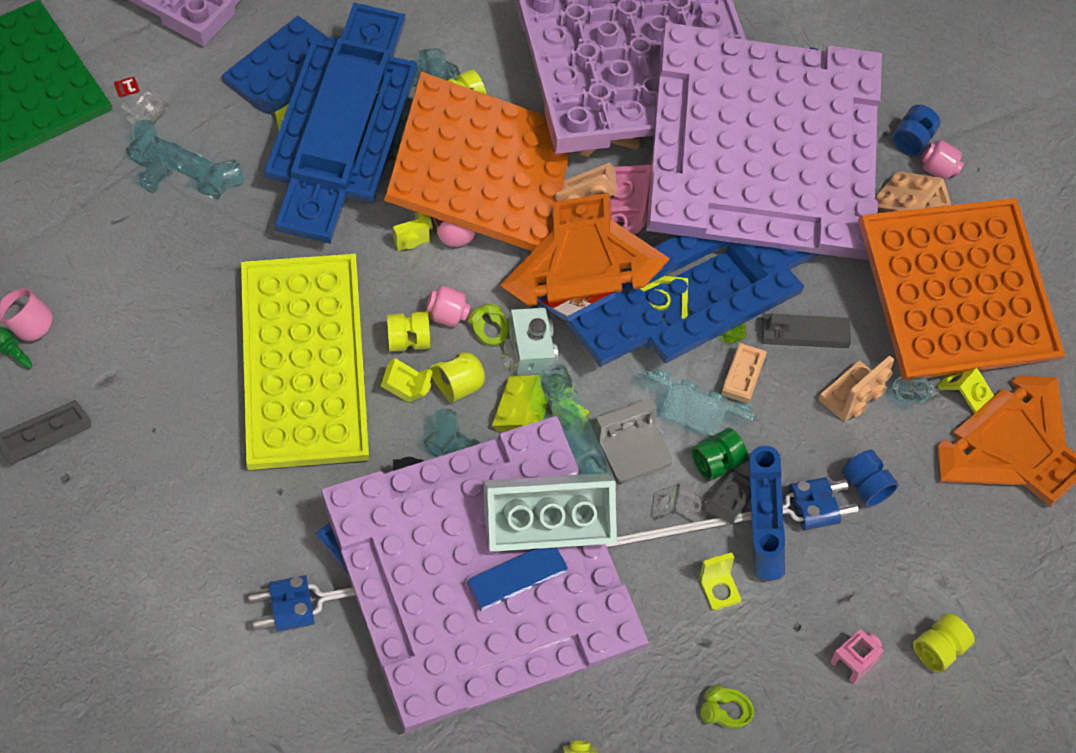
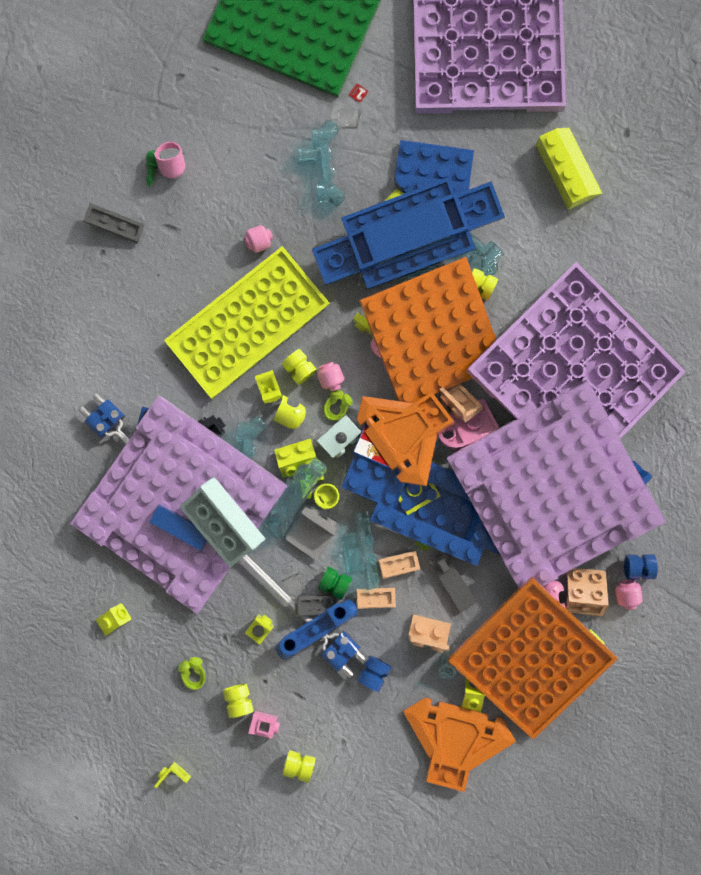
camera: 60 degrees right, 25 degrees up
none -> neon yellow wheel [222,683,254,718]
none -> bright pink head [244,225,273,253]
none -> neon yellow wheel [314,484,340,509]
none -> light nougat plate [356,587,396,609]

